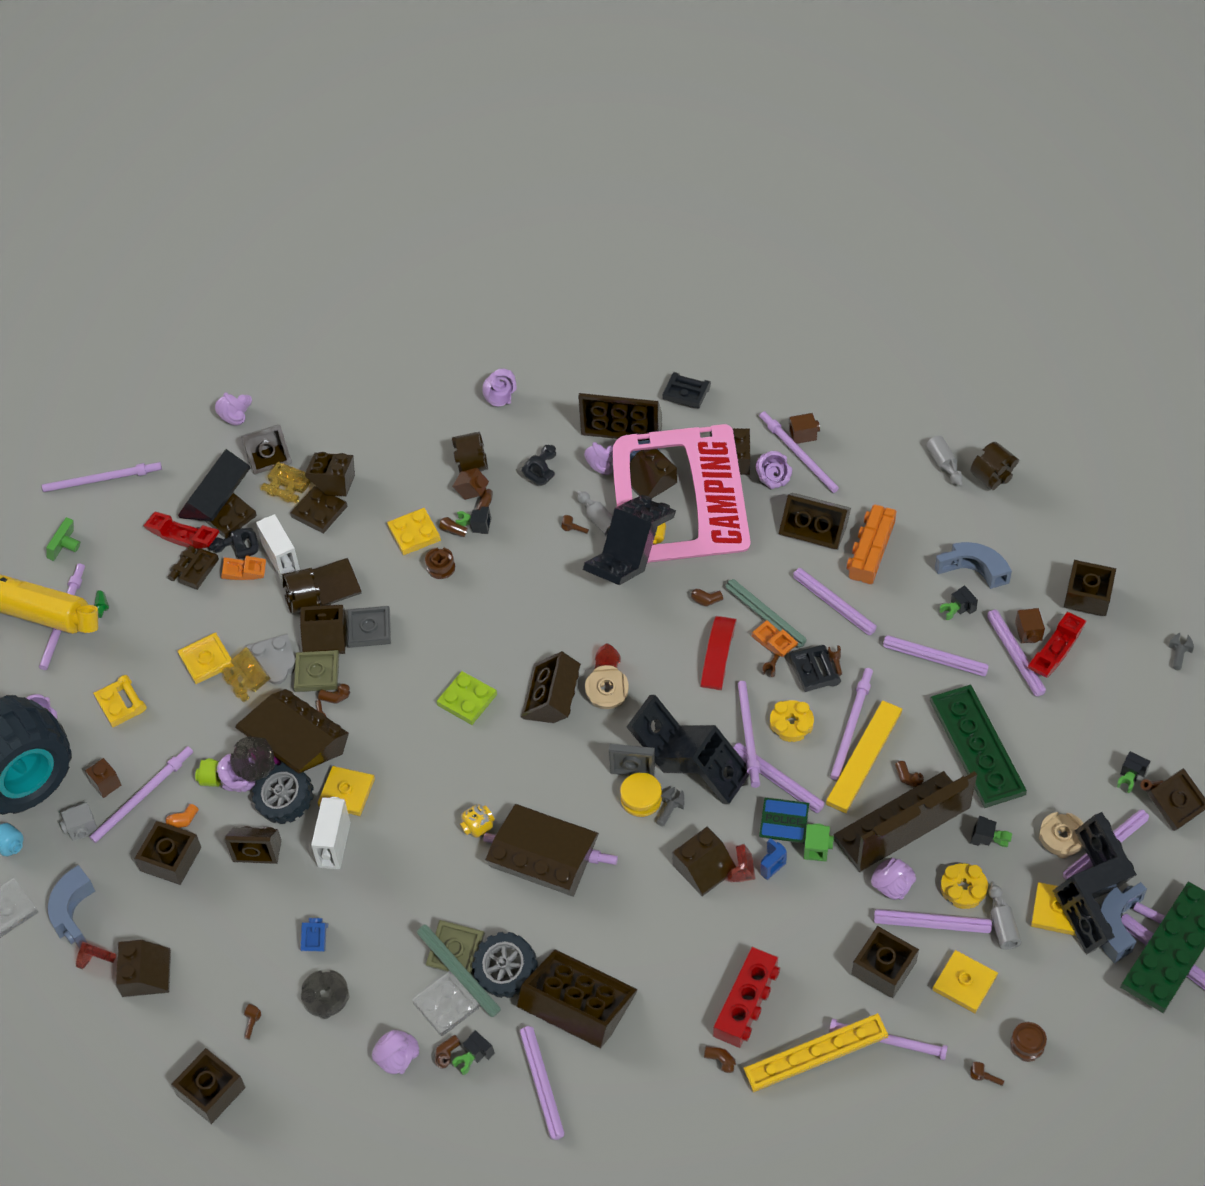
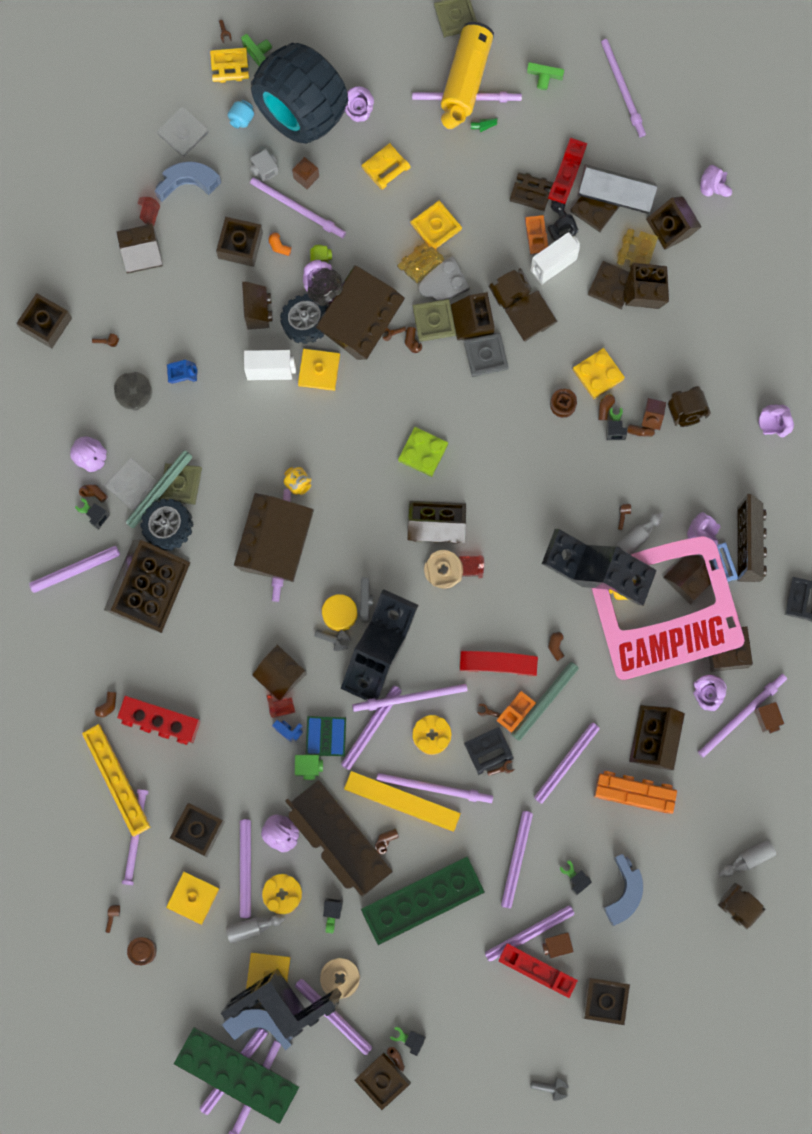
camera: 80 degrees right, 25 degrees up
black piece [521,444,556,486] -> none

